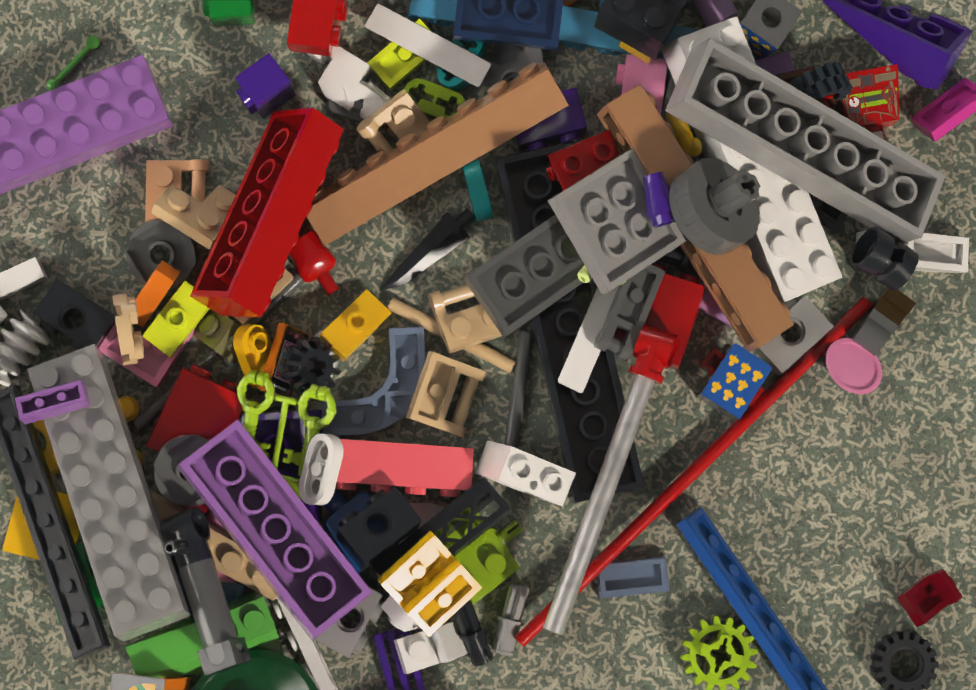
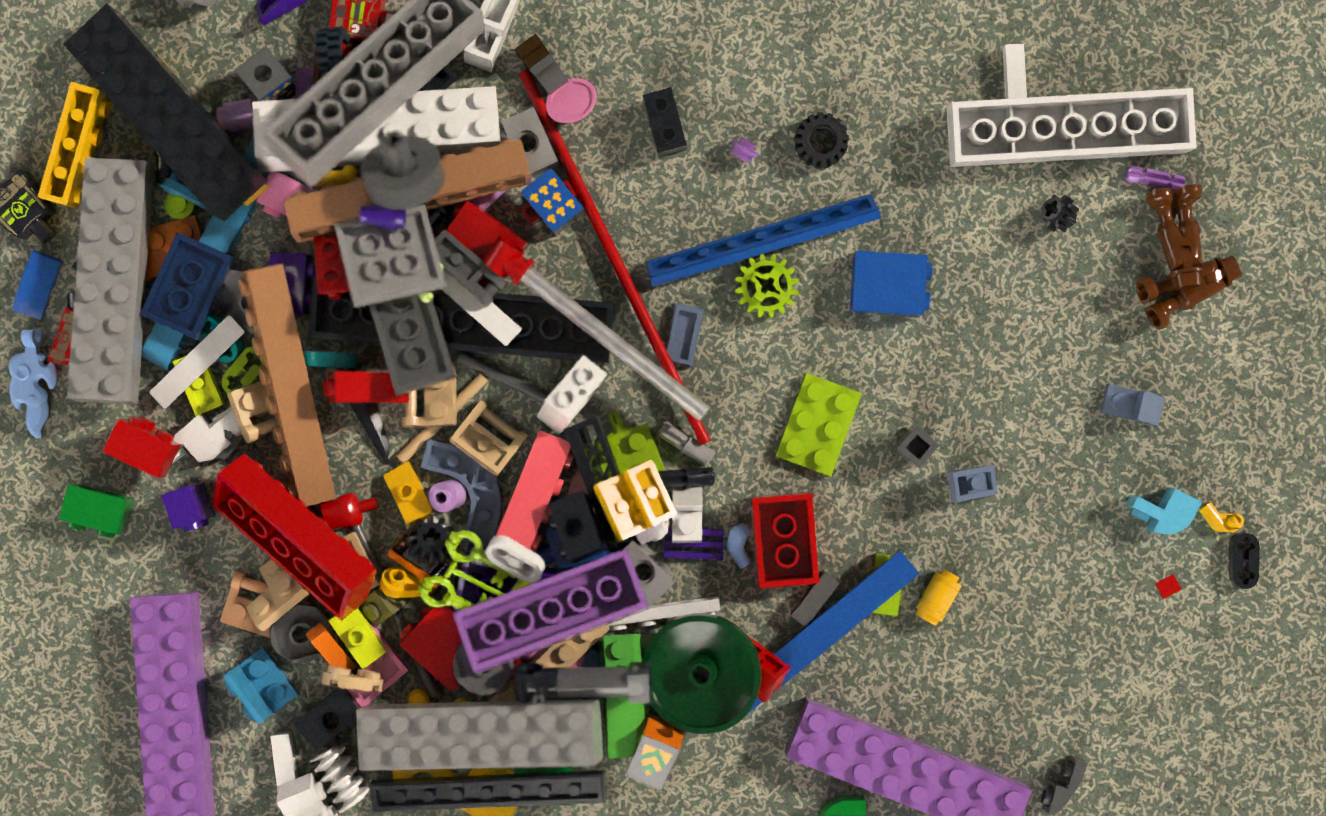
camera: 65 degrees left, 5 degrees up
medium lavender piece [15,380,91,424] -> none
bright green hinge [46,36,101,91] -> none
black wheel [850,226,919,291] -> none
dark red bracket [897,569,962,627] -> none
none -> dark azure bracket [223,647,300,724]
none -> red brick [322,371,409,403]
none -> lavender brick [429,479,467,512]
none -> black brick [642,87,687,158]
none -> medium lavender plate [729,137,758,163]

